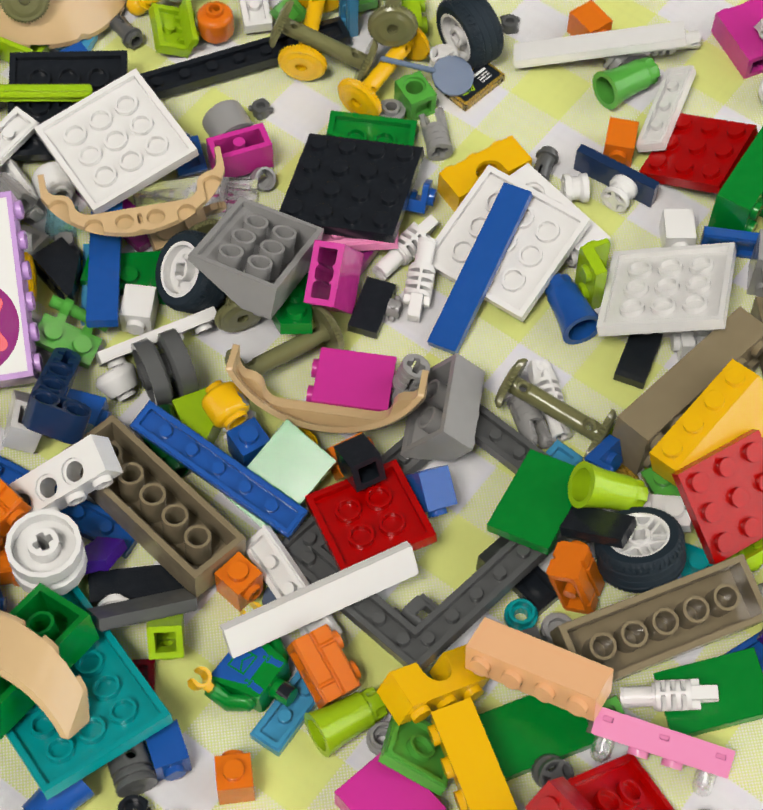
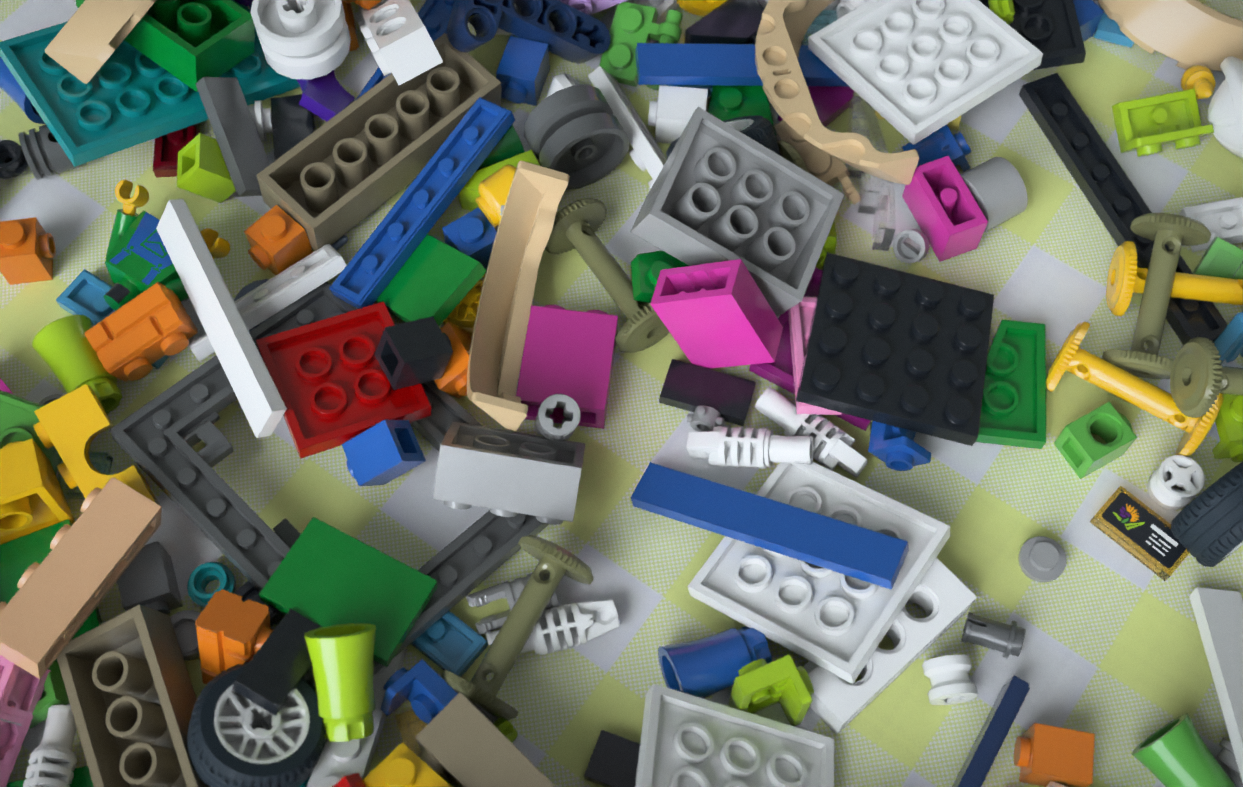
camera: 90 degrees right, 5 degrees up
dark grey pin [110,15,143,49] -> none
blue brick [145,719,192,781] -> none
orange head [197,1,234,44] -> none
dark grey piece [248,98,274,121] -> none
sand blue piece [379,55,474,96] -> none
light grey plate [379,99,405,119] -> none
light grey hinge [419,107,453,161] -> none
yellow arch [437,135,532,212] -> none
white wheel [601,174,638,212] -> none
none -> light grey plate [1018,536,1067,582]

